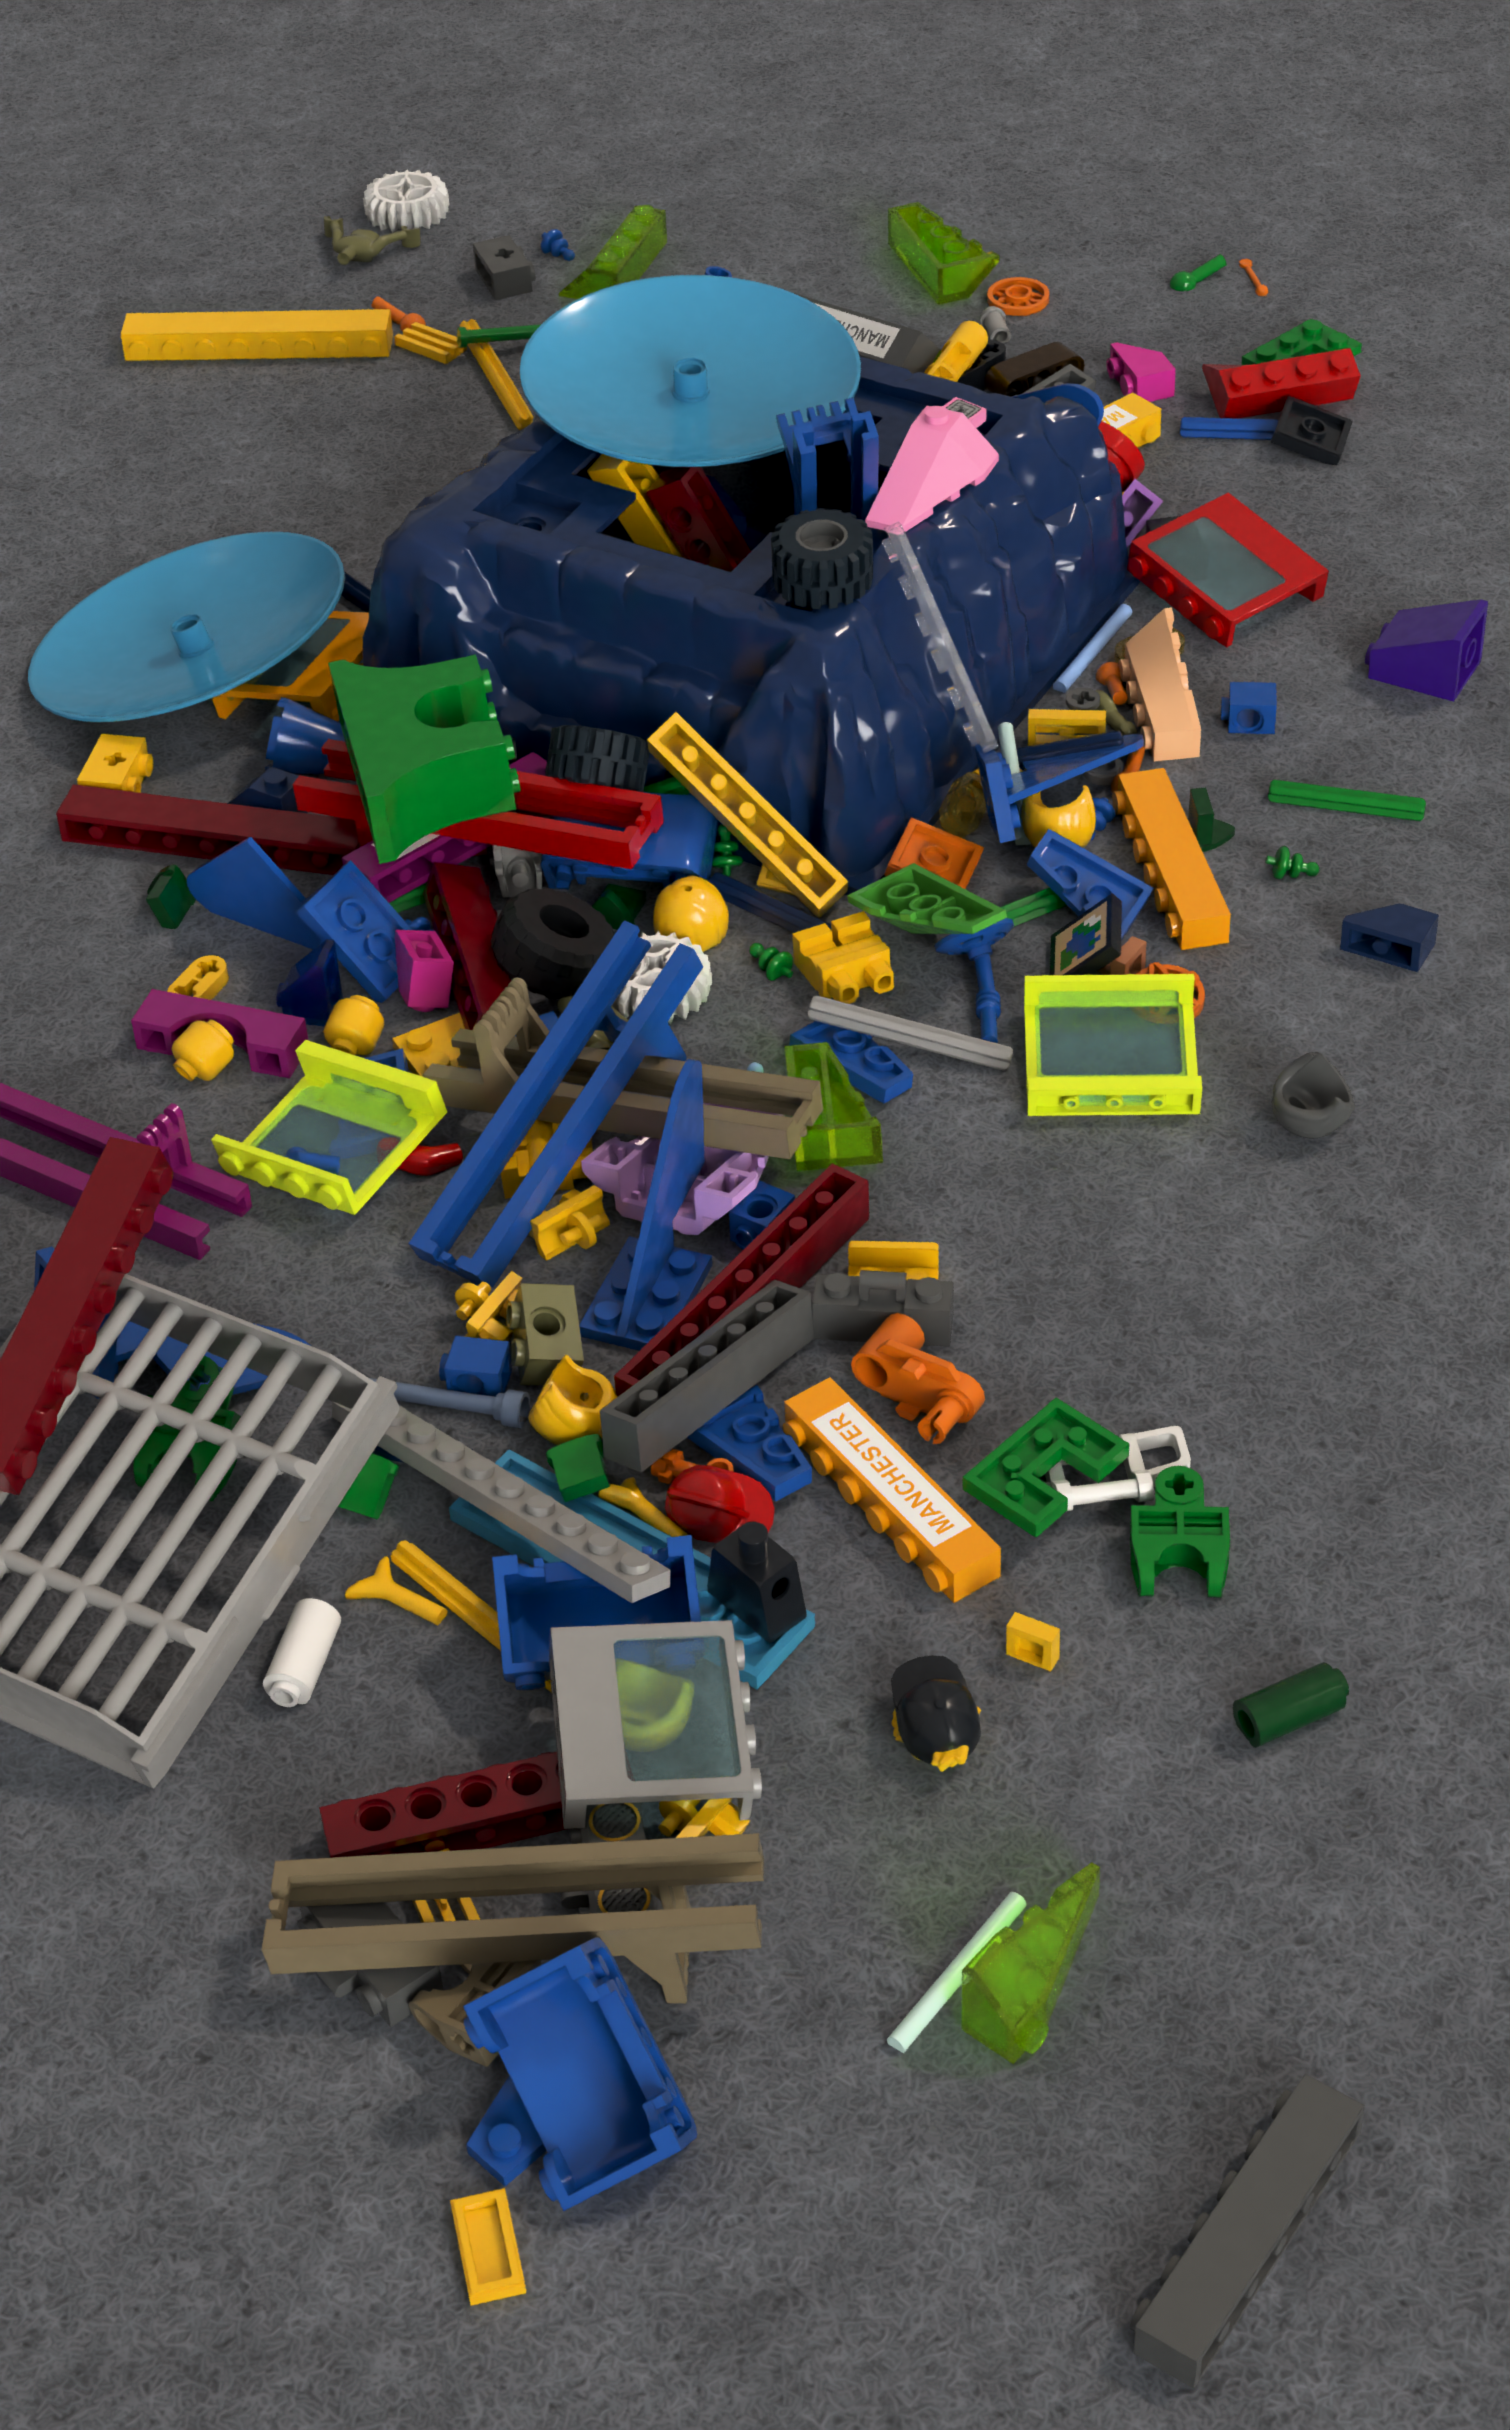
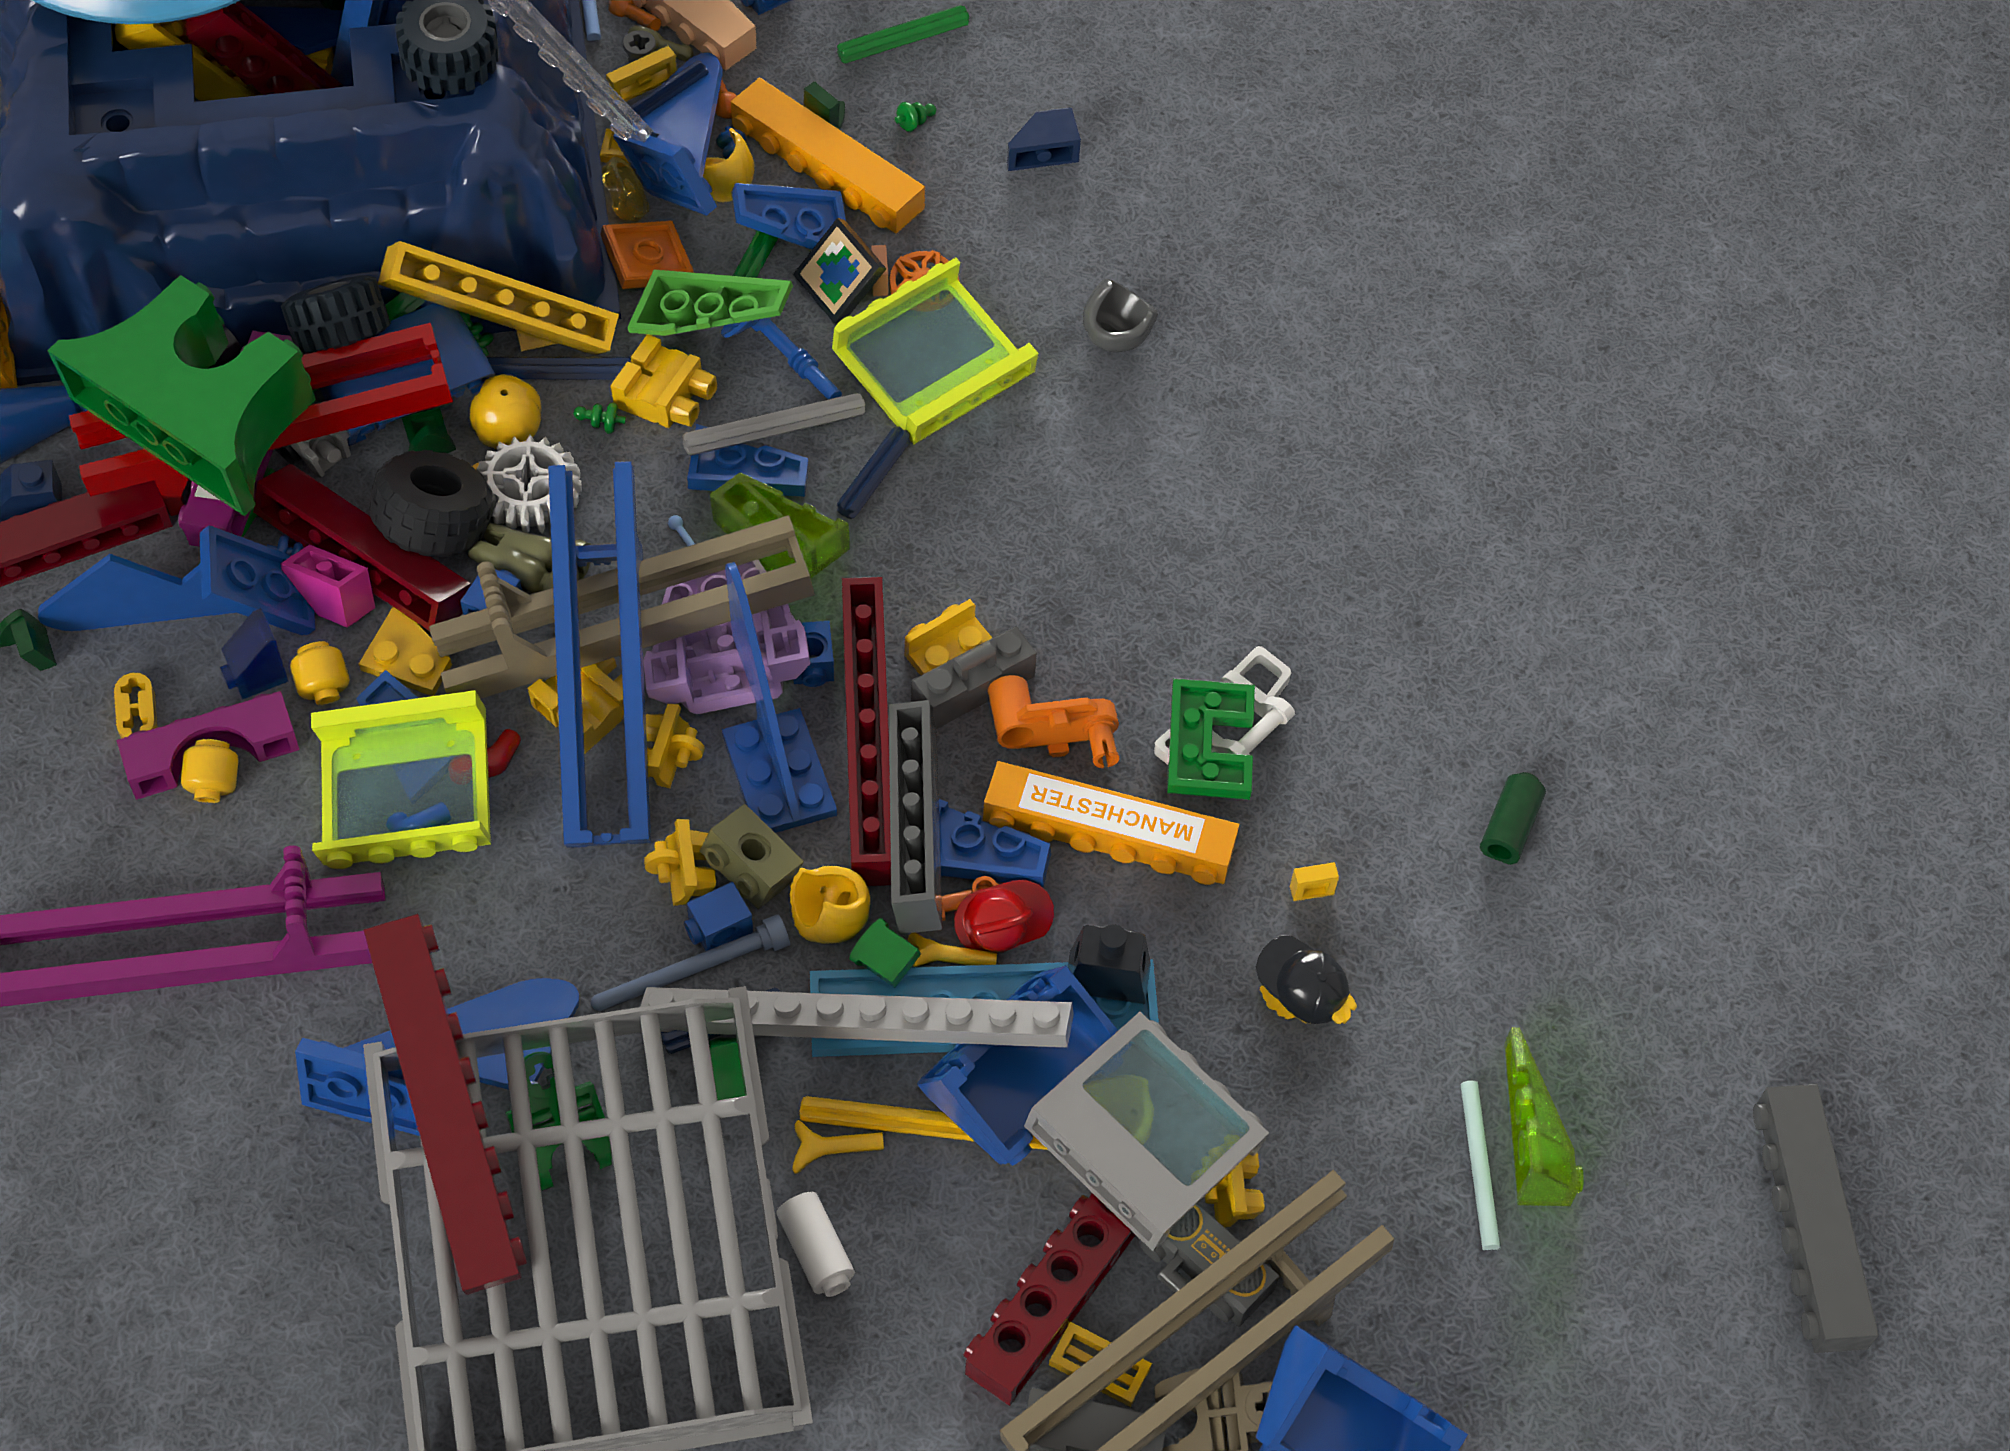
camera: 45 degrees left, 15 degrees up
green piece [1130,1466,1230,1598] -> none
none -> dark blue axle [837,426,910,519]

